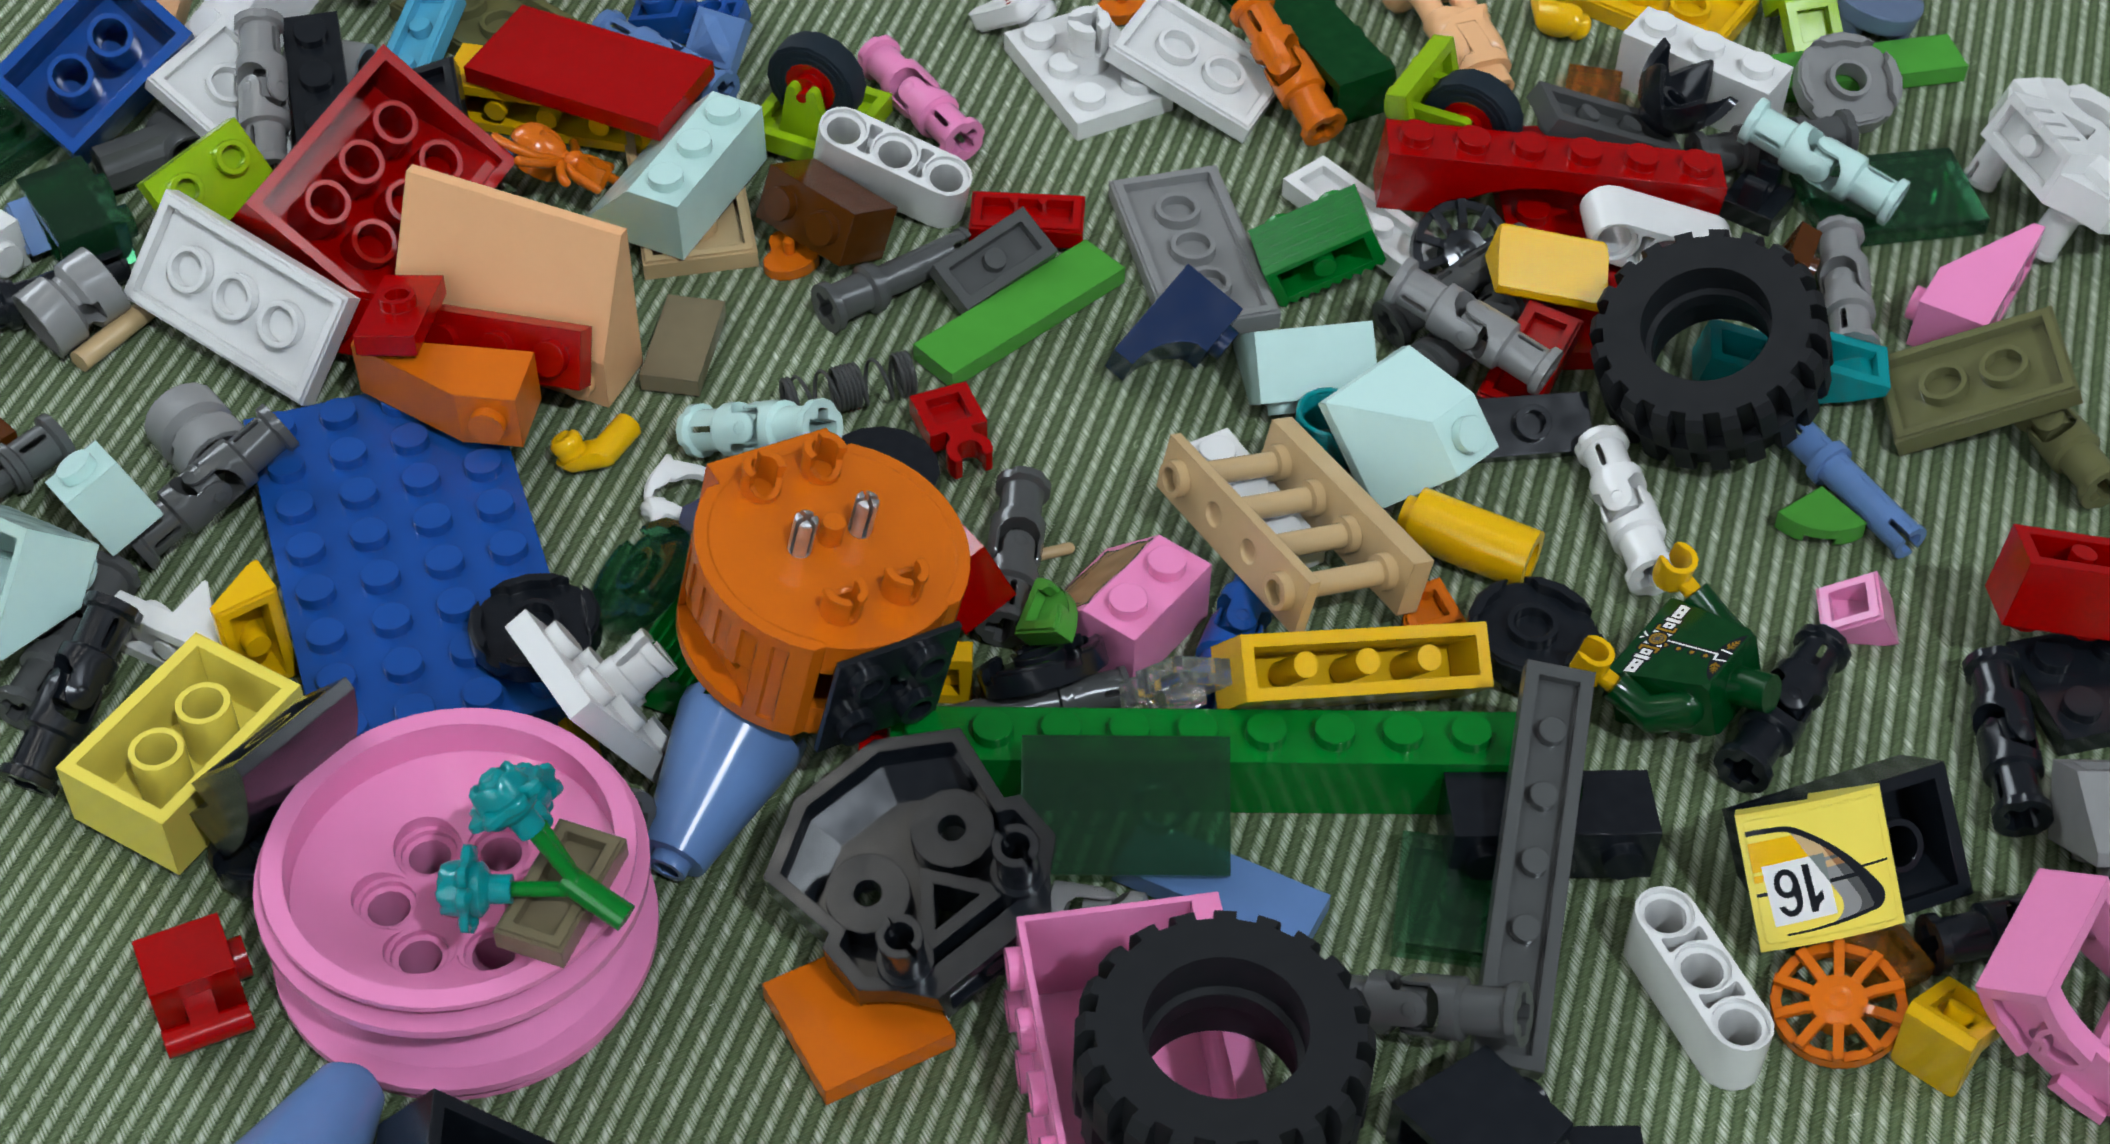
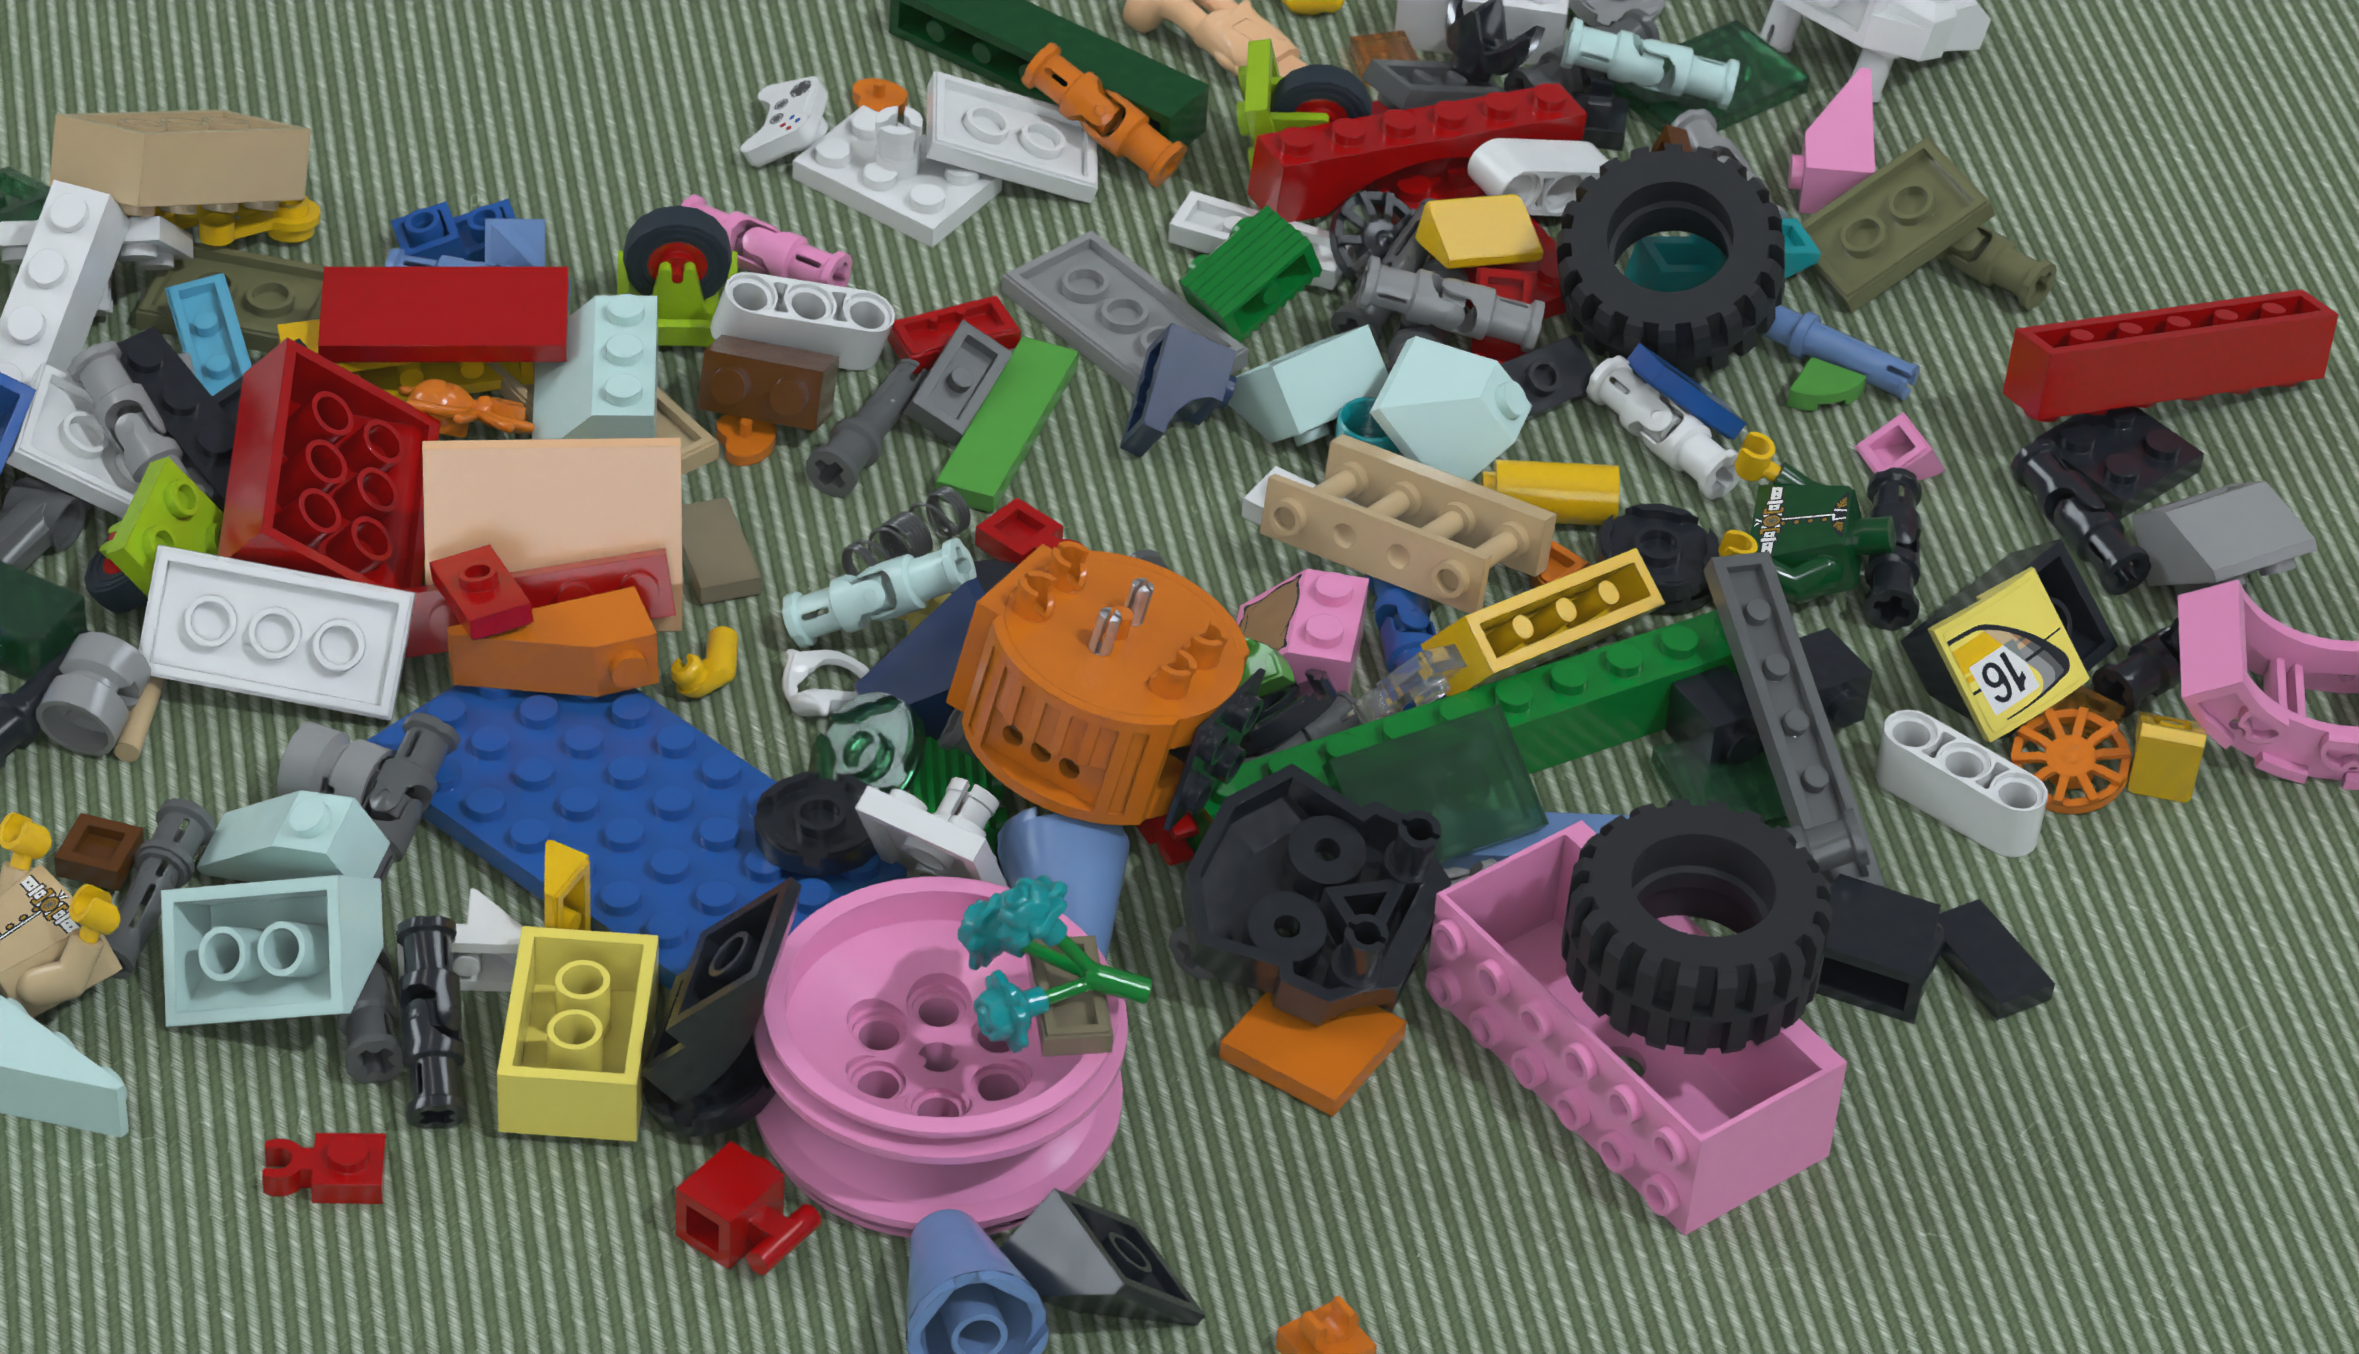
camera: 30 degrees left, 5 degrees down
none -> blue tile [1627,343,1747,440]

